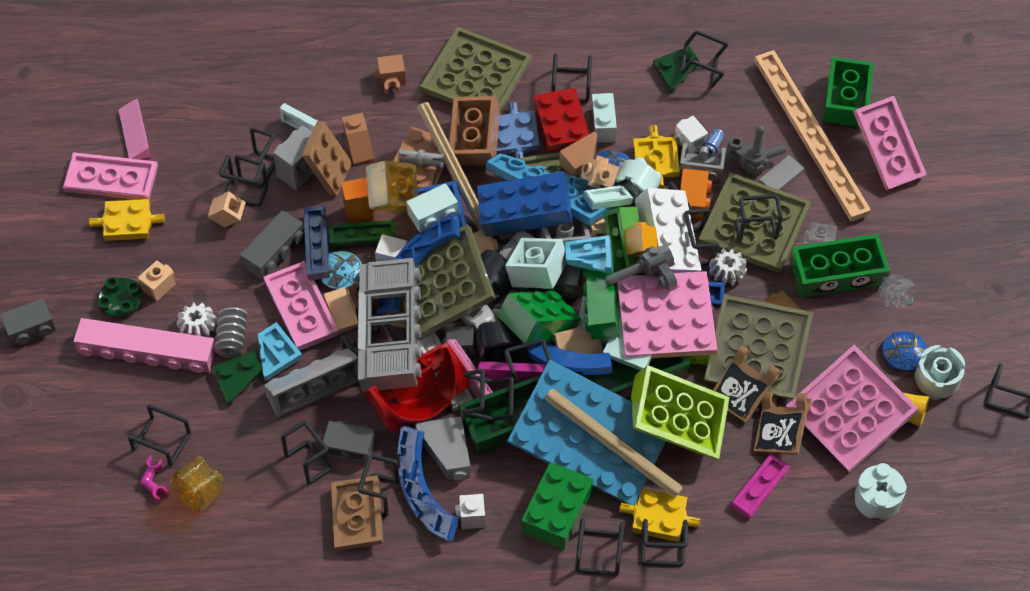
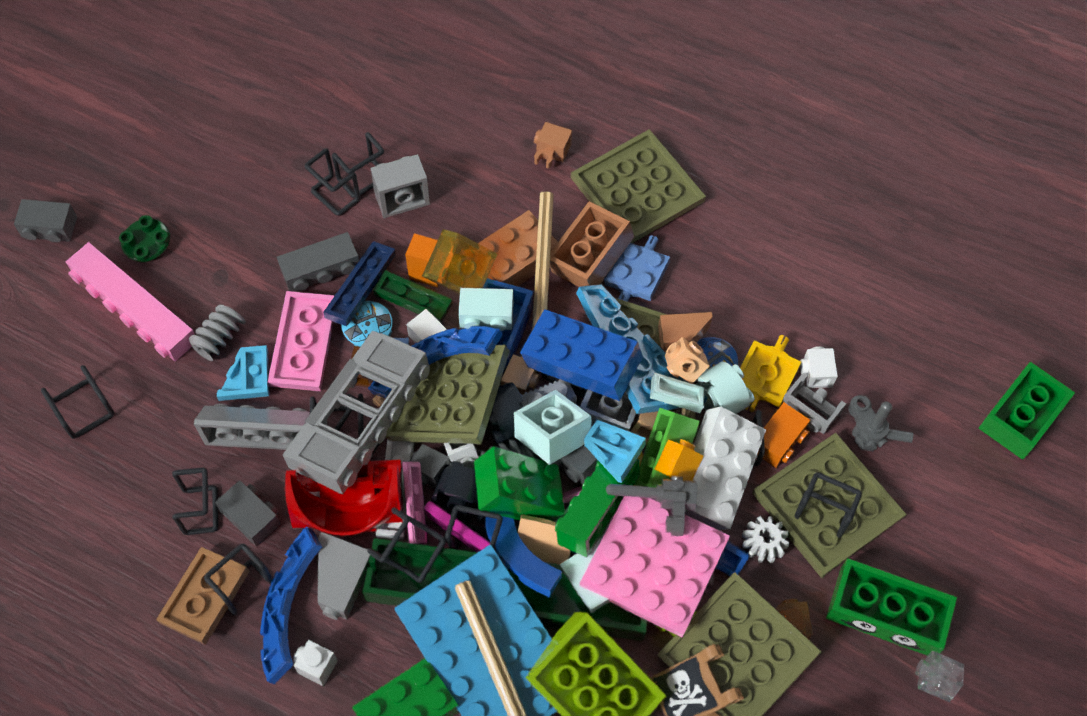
camera: 30 degrees right, 5 degrees up
bright pink tile [63,152,158,200] -> none
yellow plate [89,199,165,241] -> none
bright pink slope [119,99,151,160] -> none
light nougat brick [138,261,176,301] -> none
dark pink arm [140,456,169,503] -> none
clear yellow brick [170,455,224,513] -> none
white gear [177,302,216,337] -> none
light nougat brick [208,192,246,228] -> none
dark green wing [212,351,263,406] -> none
light aqua tile [280,103,317,131] -> none
medium nougat plate [302,121,352,196] -> none
light nougat tile [324,287,358,334] -> none
nougat slope [342,113,374,166] -> none
light grey pin [398,149,444,168] -> none
red brick [534,88,589,154] -> none
black piece [551,53,592,103] -> none
light aqua brick [591,93,617,143] -> none
dark green wing [652,46,699,94] -> none
black piece [680,30,728,87] -> none
black piece [684,208,720,266] -> none
medium blue pin [702,129,725,156] -> none
light nougat plate [754,50,871,222] -> none
light grey tile [759,155,804,191] -> none
clear brick [803,222,838,244] -> none
bright pink plate [854,96,927,191] -> none

